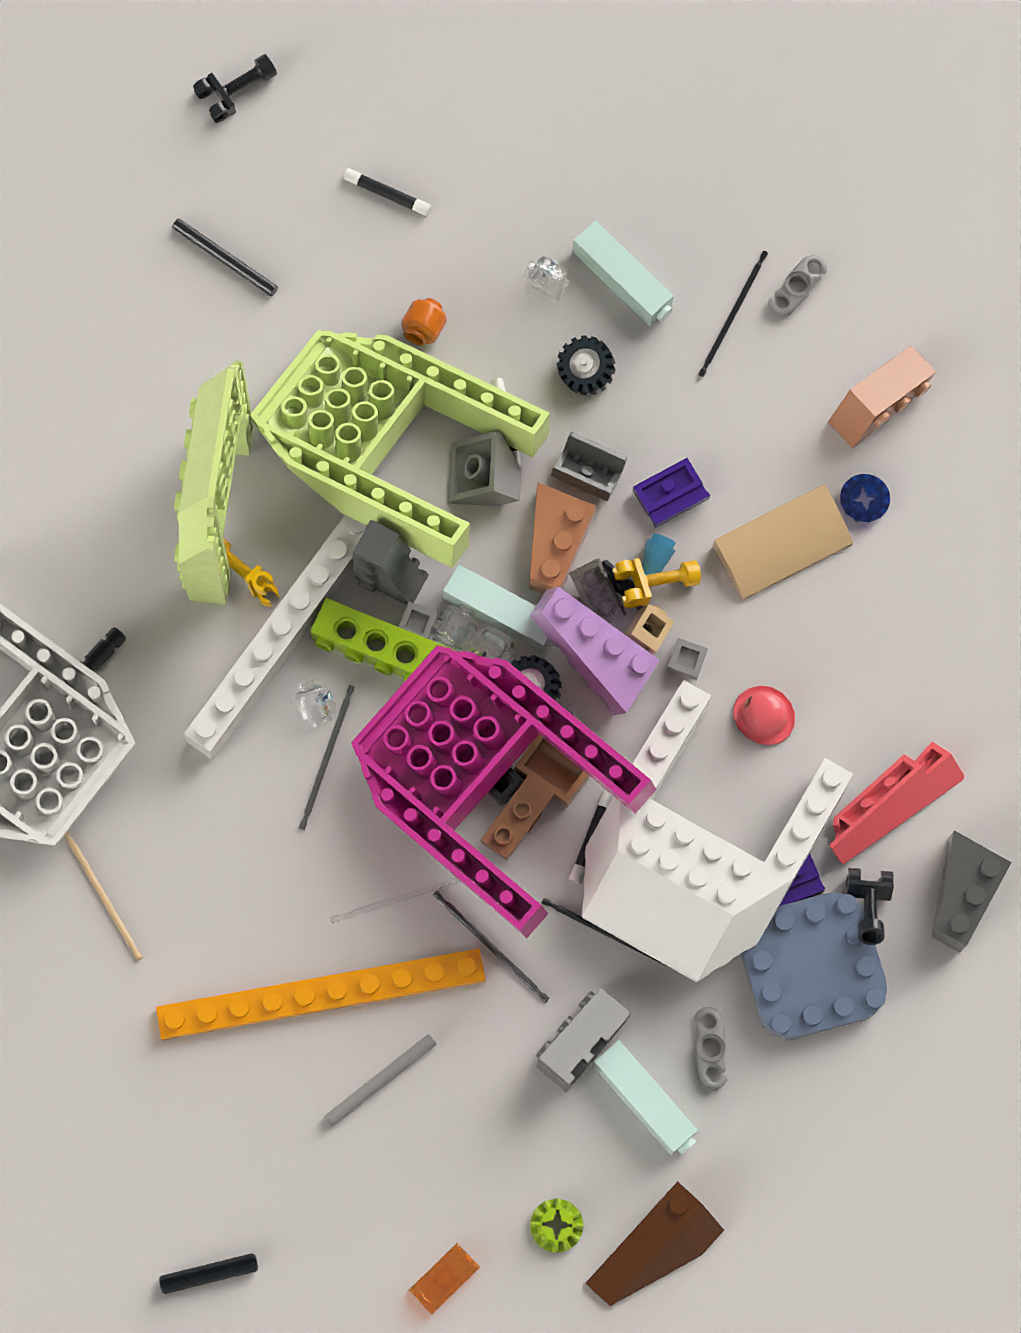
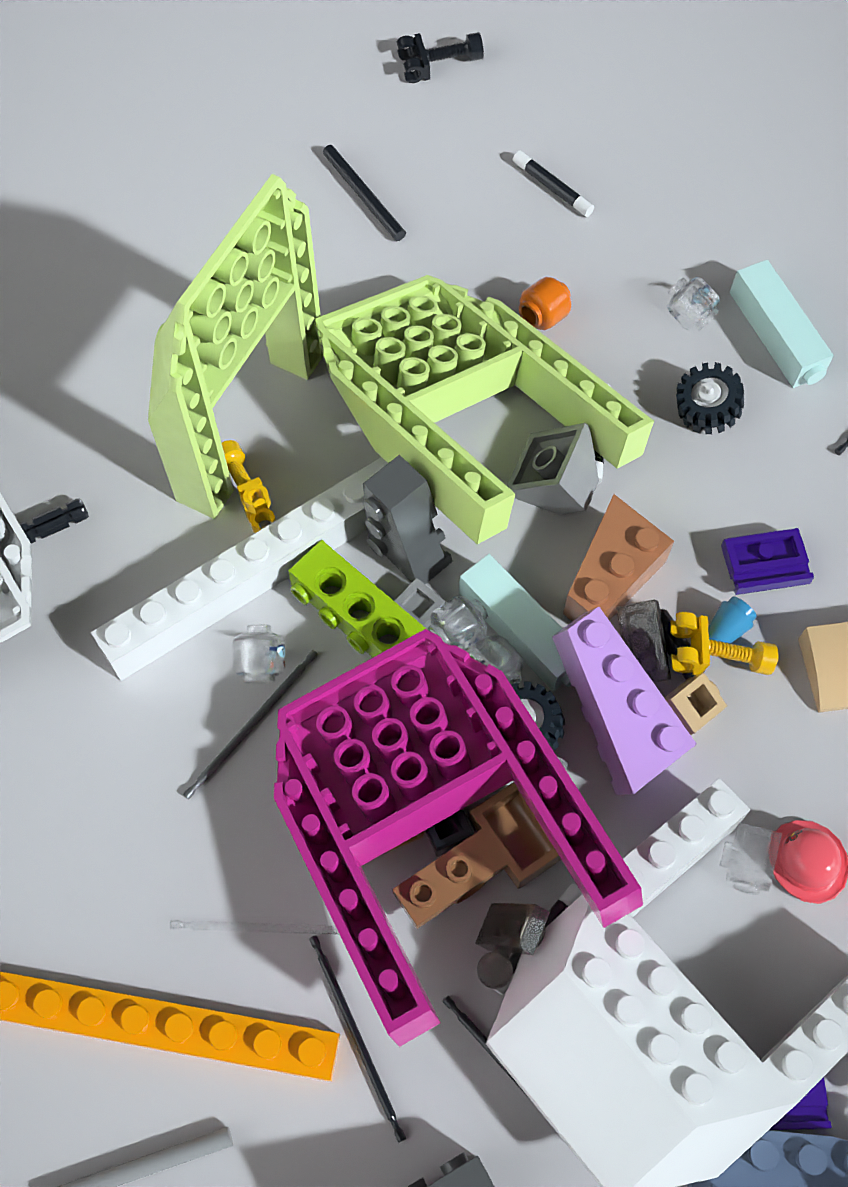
camera: 25 degrees right, 10 degrees down
dark grey bracket [550,432,627,501] -> none
light grey plate [667,638,708,680] -> none
none -> clear smoke plate [475,903,550,989]
none -> clear brick [720,822,782,895]

